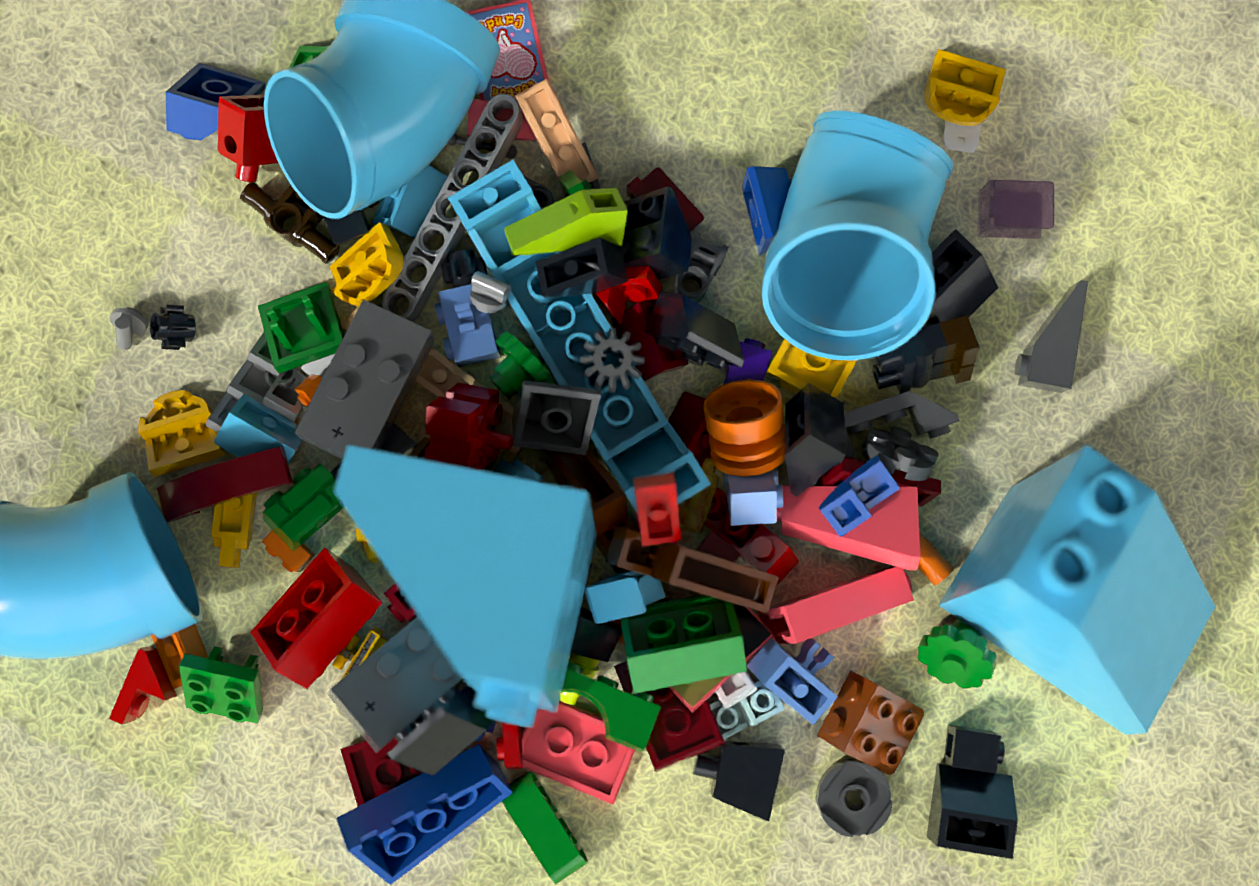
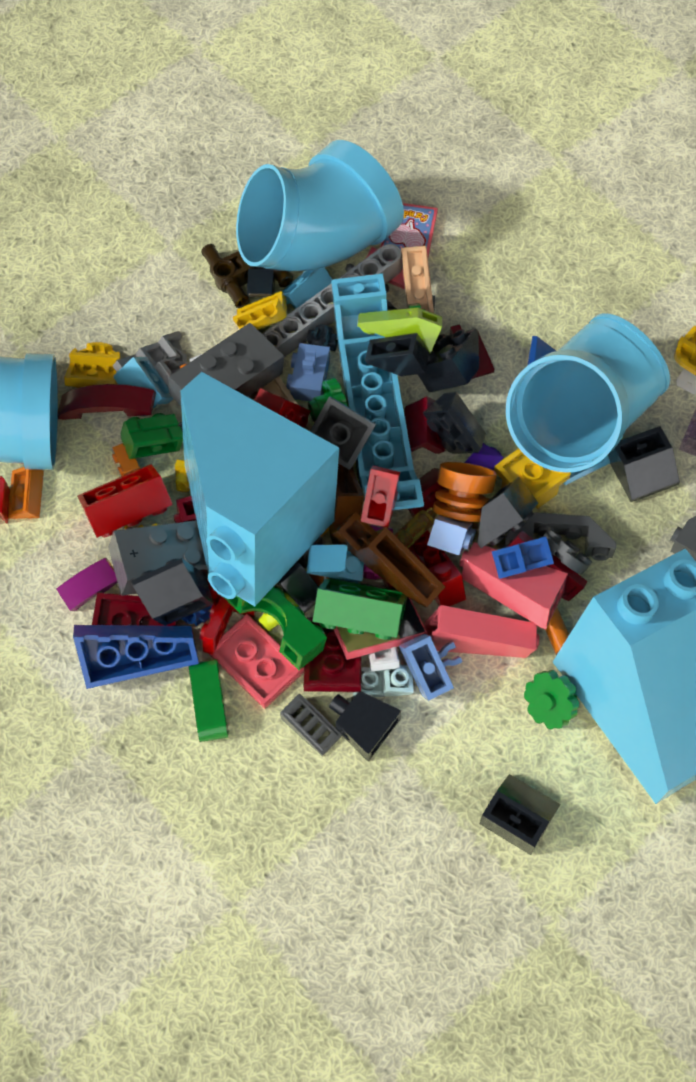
camera: 25 degrees right, 20 degrees down
light grey plate [110,307,148,350] -> none
black gear [150,304,196,350] -> none
blue slope [166,63,266,141] -> none
green plate [179,646,263,724] -> none
yellow hinge [211,493,257,568] -> none
red torso [217,94,279,182] -> none
green plate [258,282,344,373] -> none
light grey plate [469,271,511,313] -> none
dark grey gear [580,328,645,393] -> none
red slope [593,266,662,324] -> none
dark grey piece [674,232,729,303] -> none
dark grey plate [816,759,892,837] -> none
dark orange bracket [817,670,924,775] -> none
black hips [872,315,980,394] -> none
black brick [943,725,1005,773] -> none
none -> magenta slope [56,558,118,612]
none -> dark grey slope [280,693,342,757]

